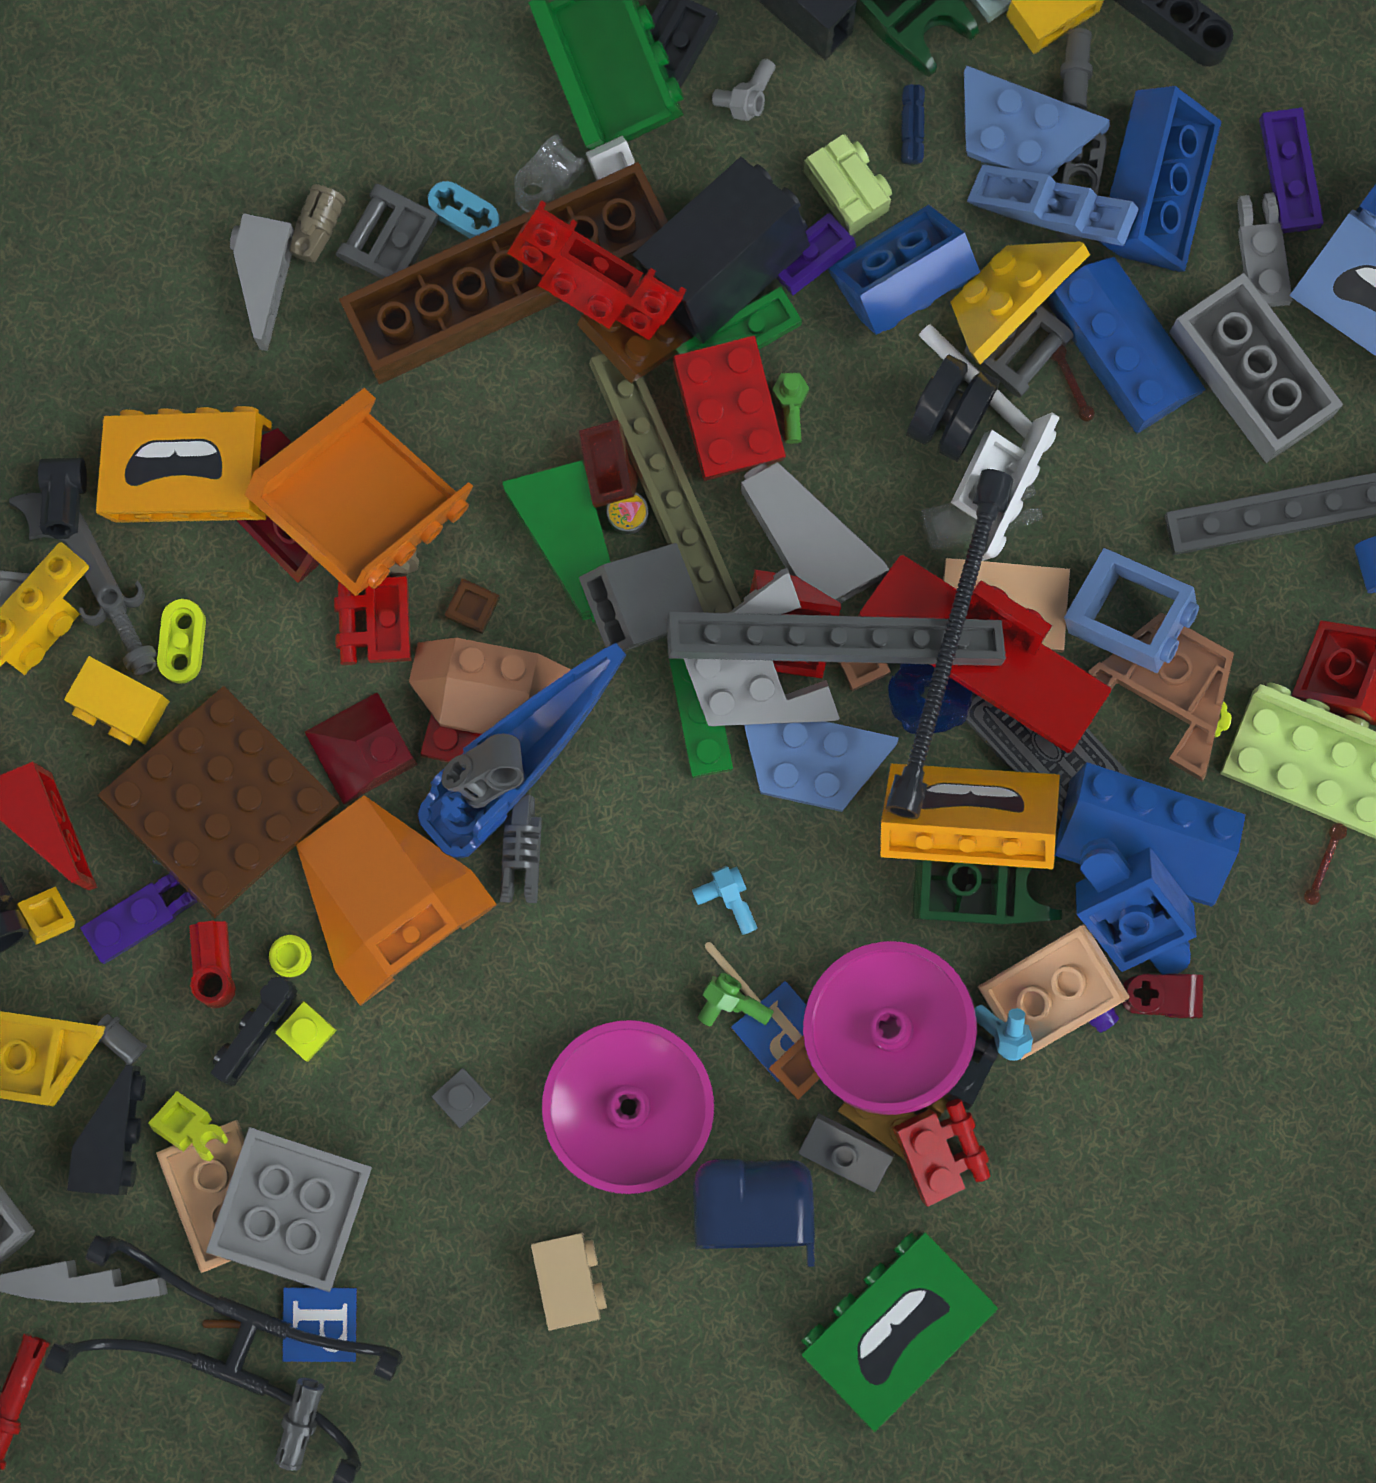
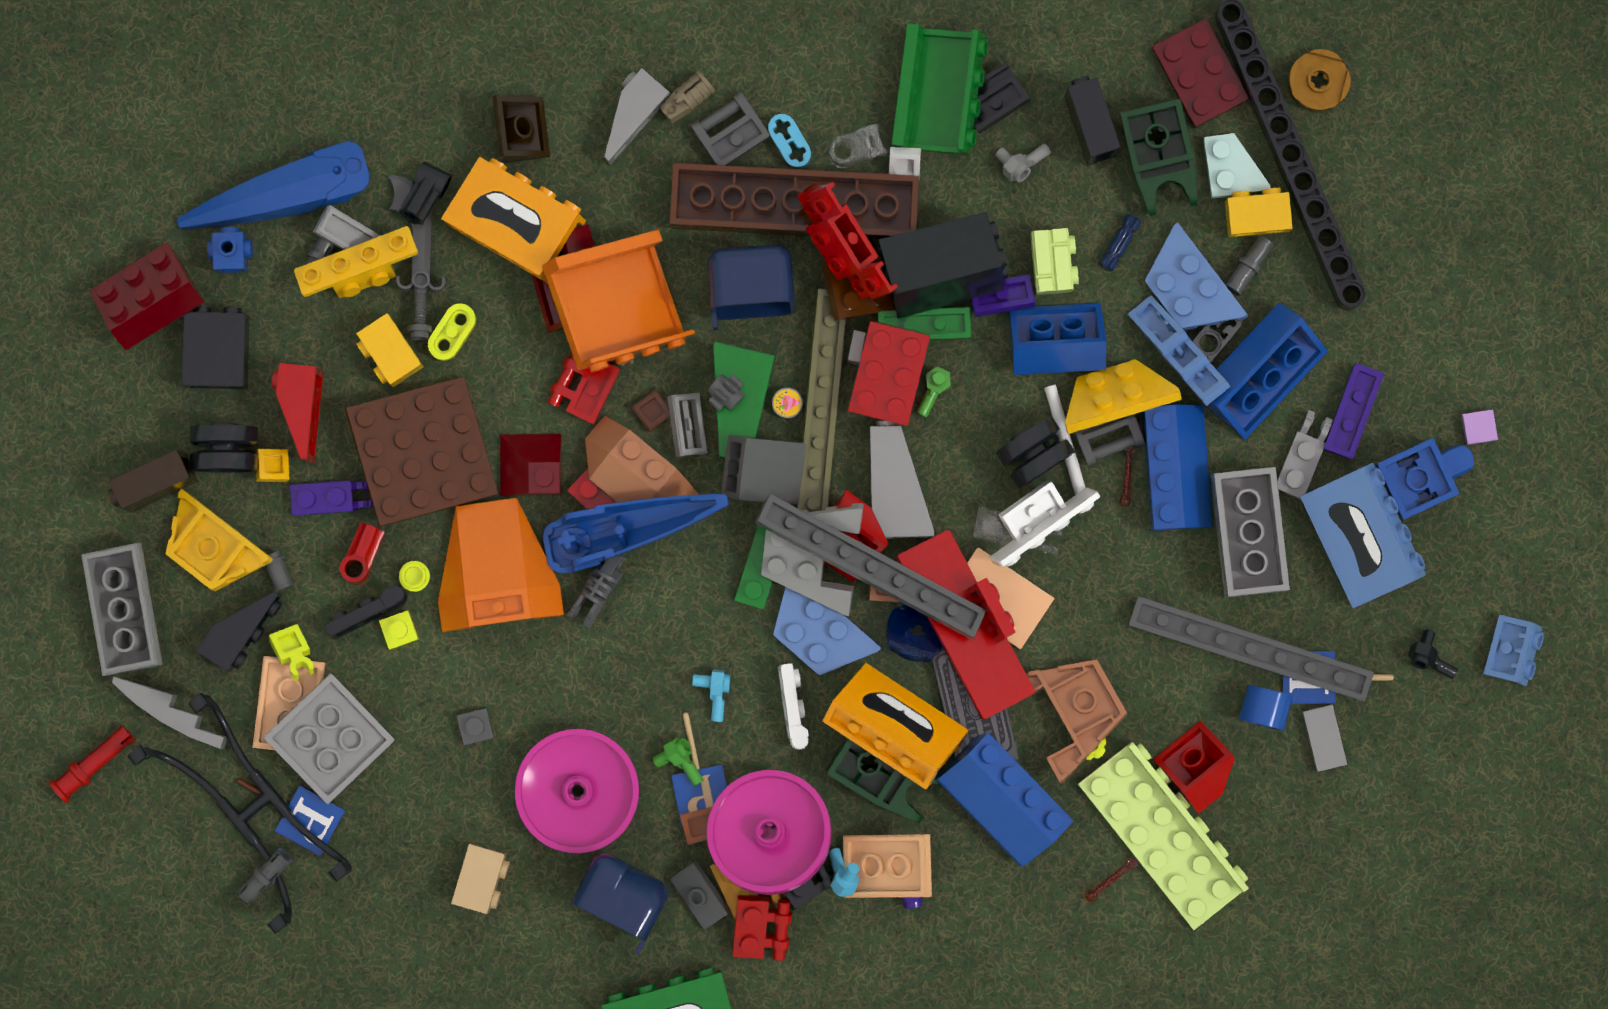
camera: 30 degrees right, 5 degrees up
dark grey piece [441,733,524,808] -> none
clear red slope [579,420,638,508] -> none
black hose [886,469,1014,819] -> none
medium blue window [1064,548,1199,673] -> none
blue brick [1076,838,1197,975] -> none
dark red piece [1121,974,1204,1019] -> none
none -> dark brown slope [493,95,550,163]
none -> light grey tile [667,393,708,457]
none -> dark grey gear [707,374,745,412]
none -> dark blue piece [708,245,796,331]
none -> white hinge [778,663,809,750]
none -> light grey tile [848,330,866,365]

